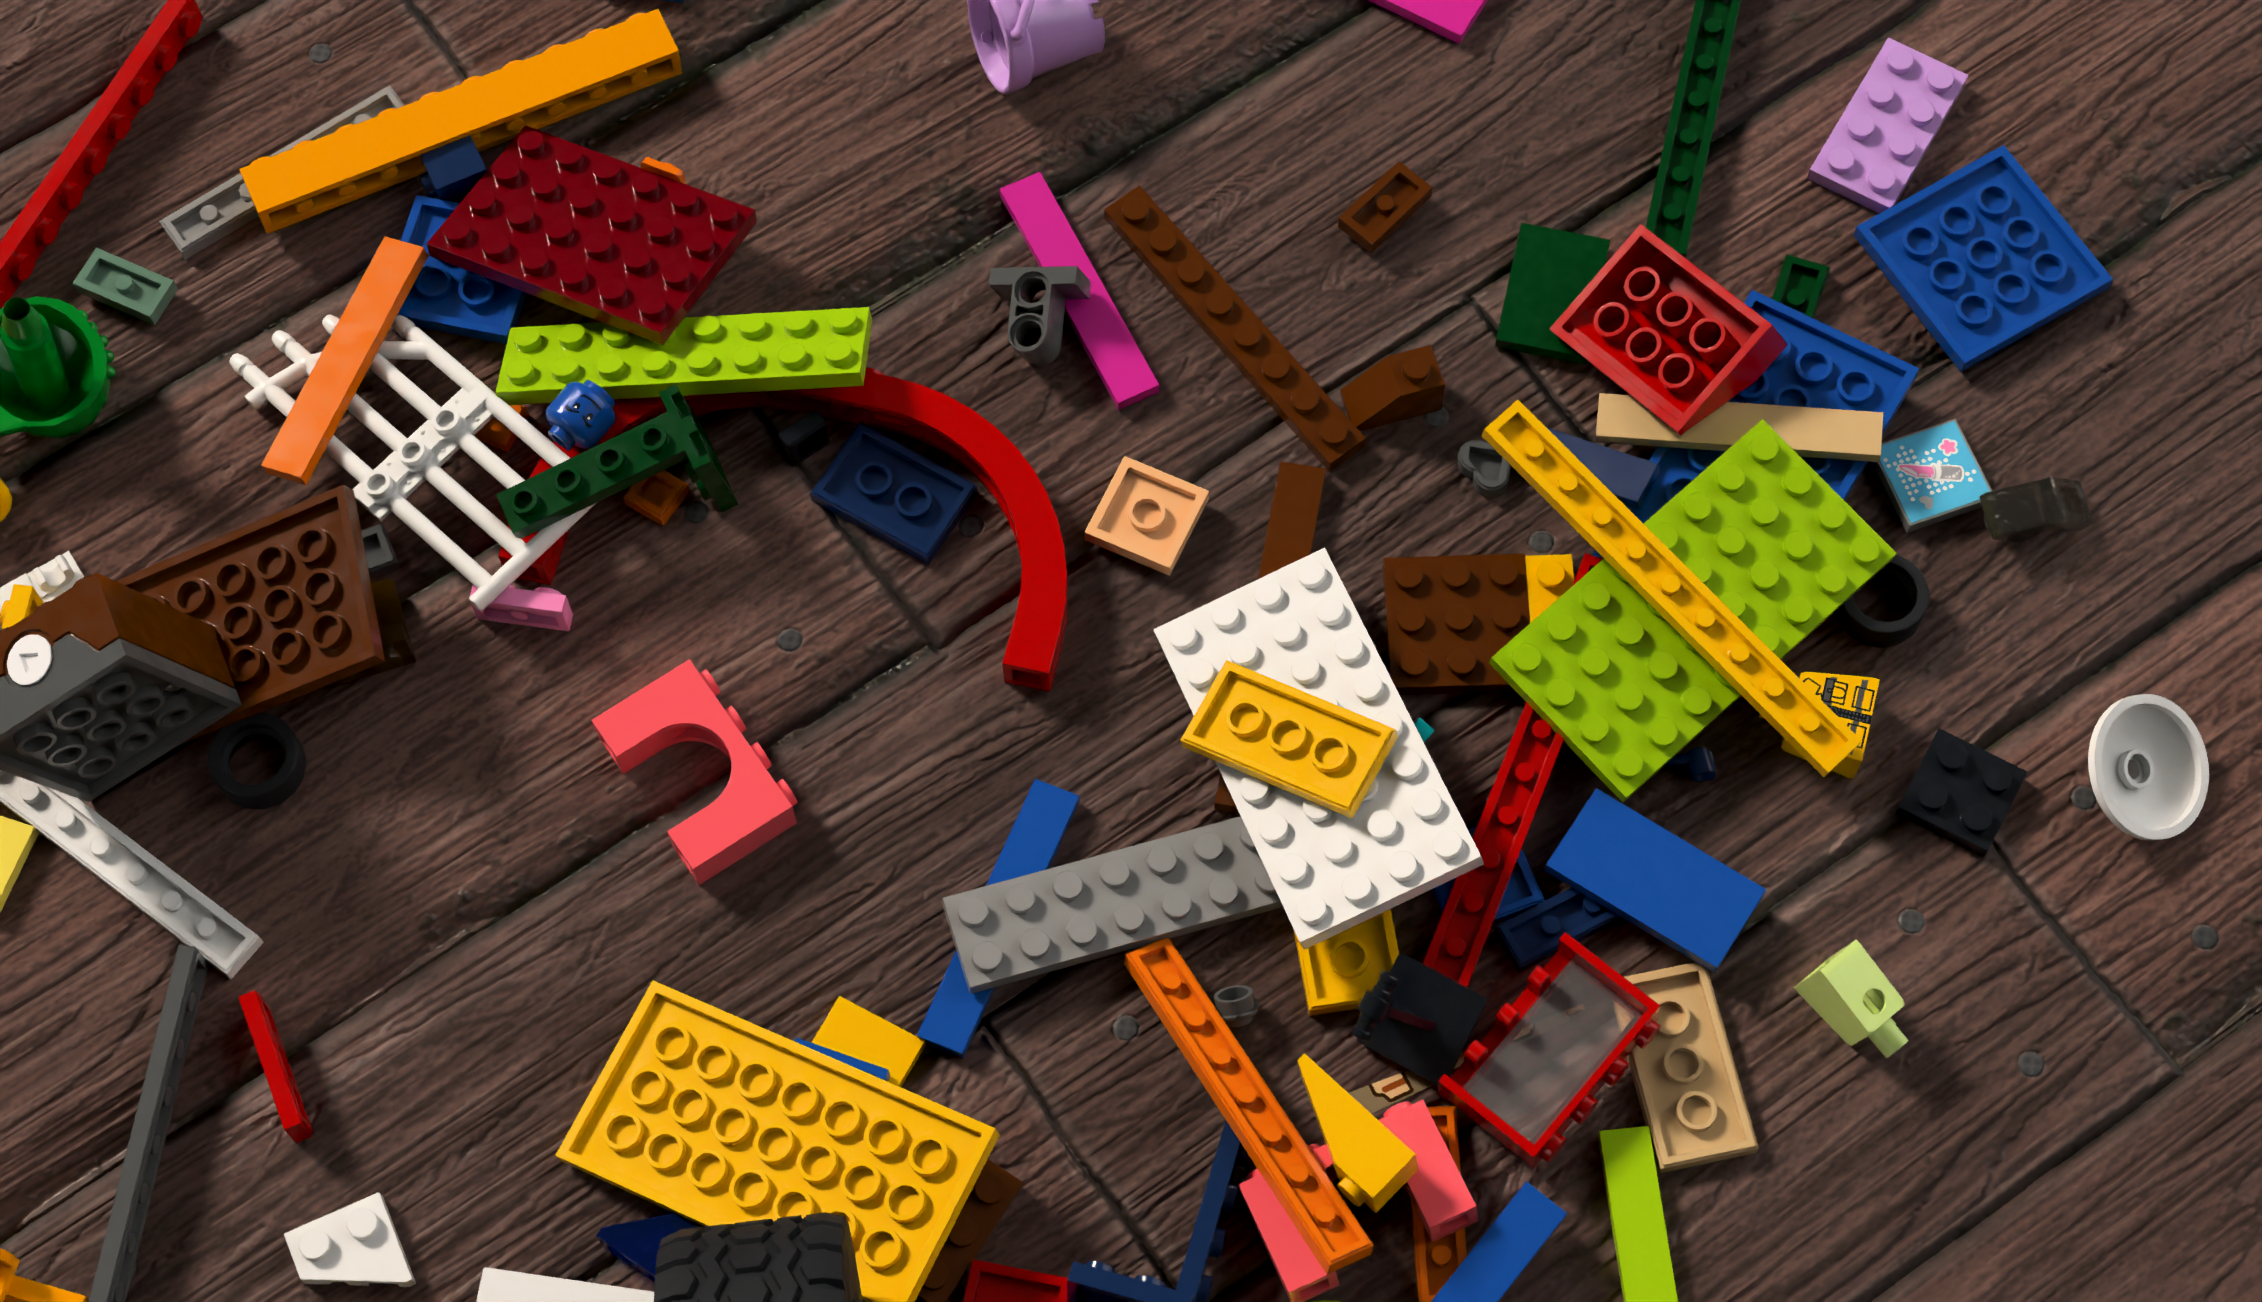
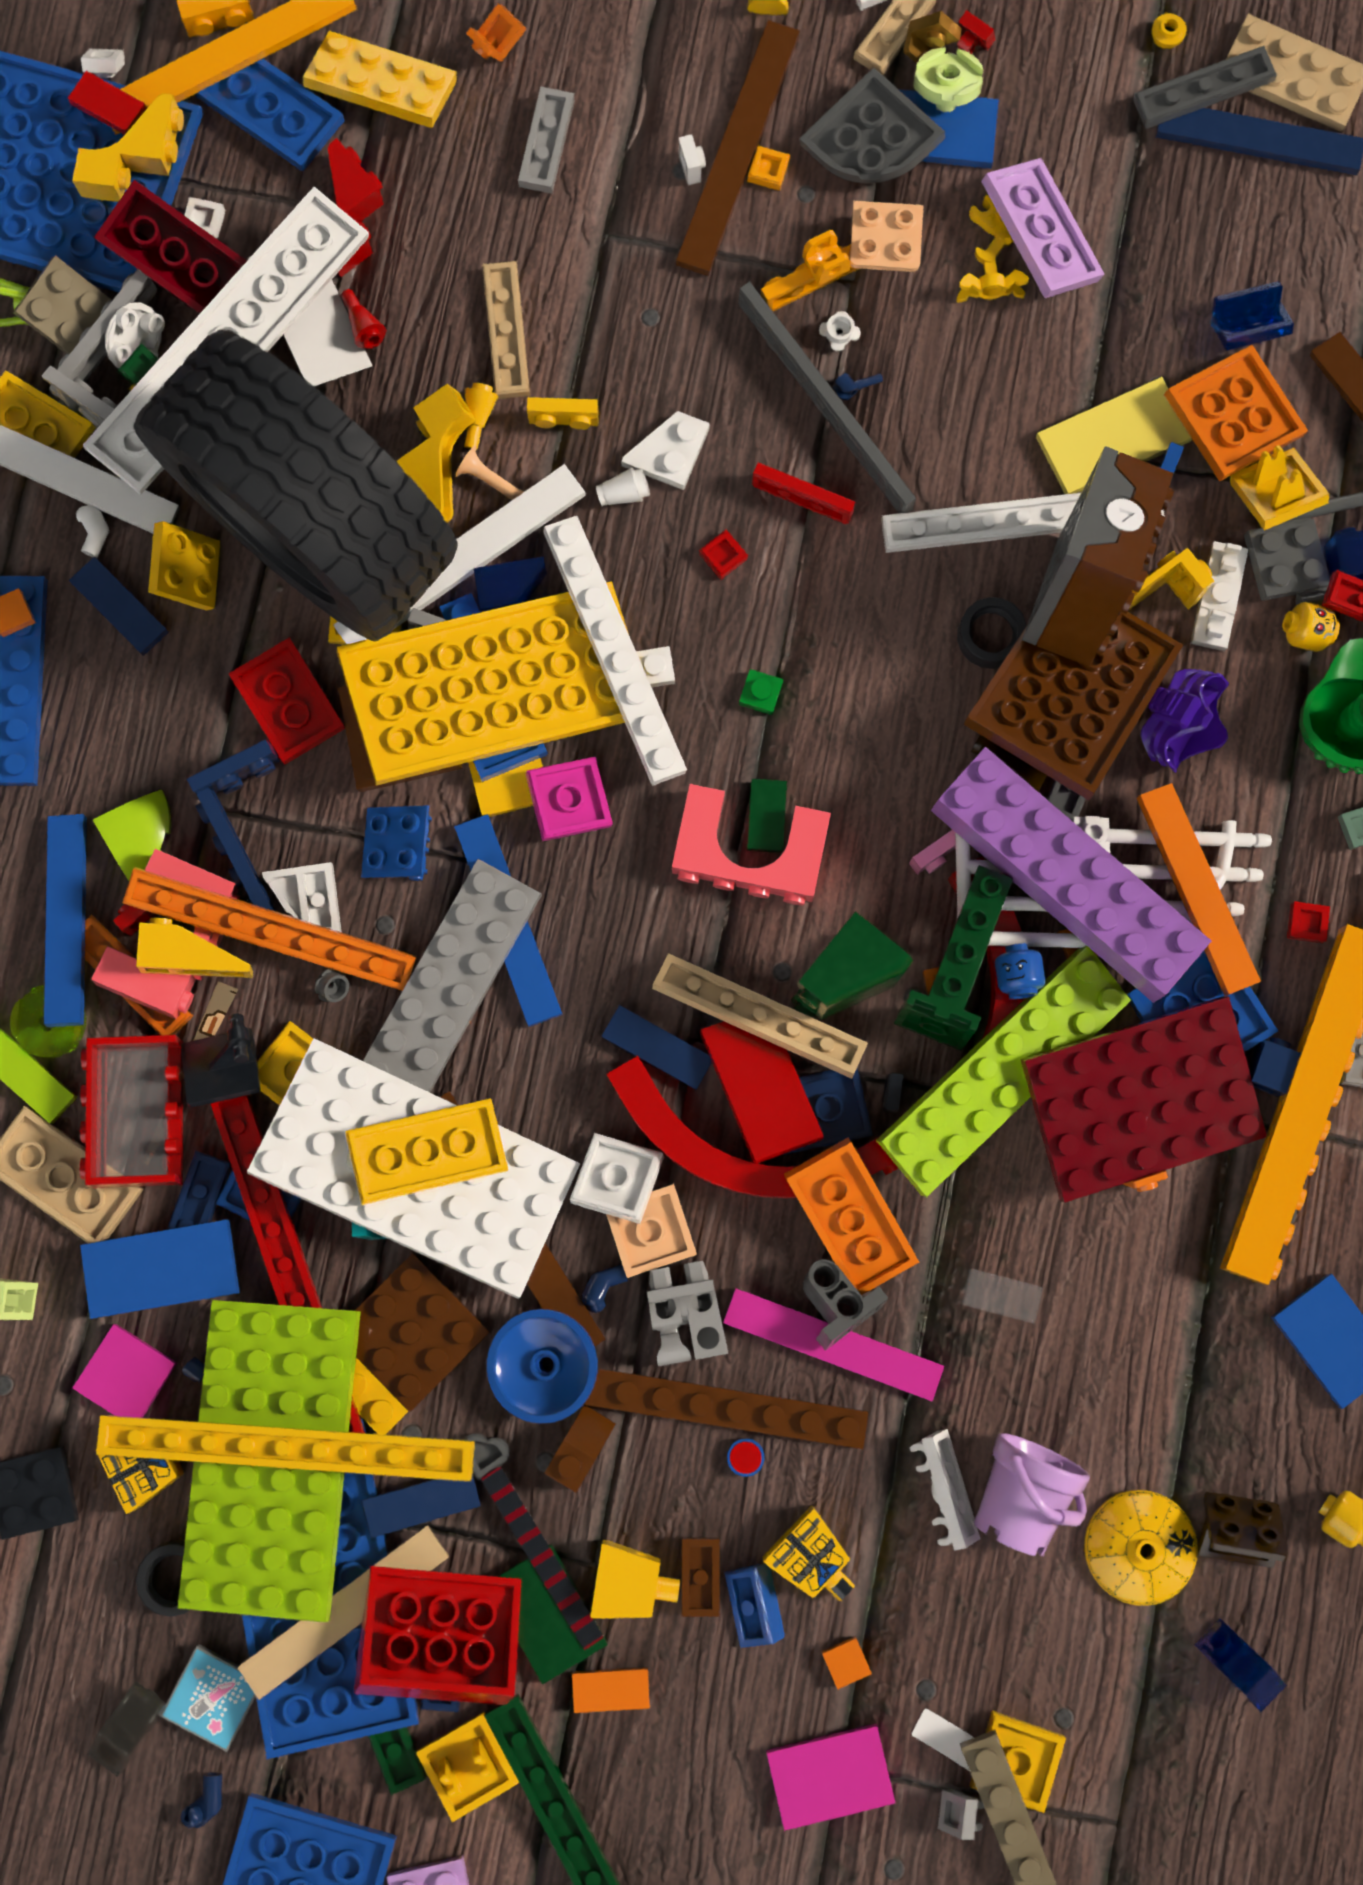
camera: 135 degrees right, 15 degrees up
none -> clear neon green plate [10,985,86,1058]
none -> dark pink tile [72,1324,178,1418]
none -> red plate [113,904,157,936]
none -> dark blue arm [181,1772,222,1828]
none -> white wing [262,862,342,932]
none -> blue hinge [361,805,432,881]
none -> yellow plate [416,1711,519,1822]
none -> black sticker [481,1467,604,1650]
none -> blue dish [487,1309,598,1423]
none -> dark pink tile [525,757,613,842]
none -> white plate [543,516,687,786]
none -> white tile [570,1133,664,1224]
none -> orange tile [572,1667,650,1713]
none -> dark blue arm [582,1264,628,1313]
none -> yellow torso [590,1540,680,1618]
none -> white cone [596,467,650,506]
none -> dark blue tile [601,1005,712,1090]
none -> white plate [636,646,675,687]
none -> light grey hips [647,1261,729,1366]
none -> tan plate [652,953,868,1079]
none -> red tile [699,529,748,580]
none -> red tile [700,1021,824,1165]
none -> blue slope [724,1563,785,1648]
none -> red tile [727,1438,765,1477]
none -> green plate [739,669,784,715]
none -> dark green tile [747,779,787,853]
none -> torso [762,1505,855,1601]
none -> orange plate [784,1137,919,1295]
none -> dark green windscreen [791,911,913,1021]
none -> white plate [819,311,861,352]
none -> orange tile [821,1636,872,1689]
none -> dark blue hand [832,373,883,401]
none -> white plate [910,1429,980,1551]
none -> medium lavender brick [931,747,1211,1003]
none -> clear tile [962,1269,1043,1324]
none -> dark purple piece [1140,669,1229,773]
none -> red tile [1287,901,1330,944]

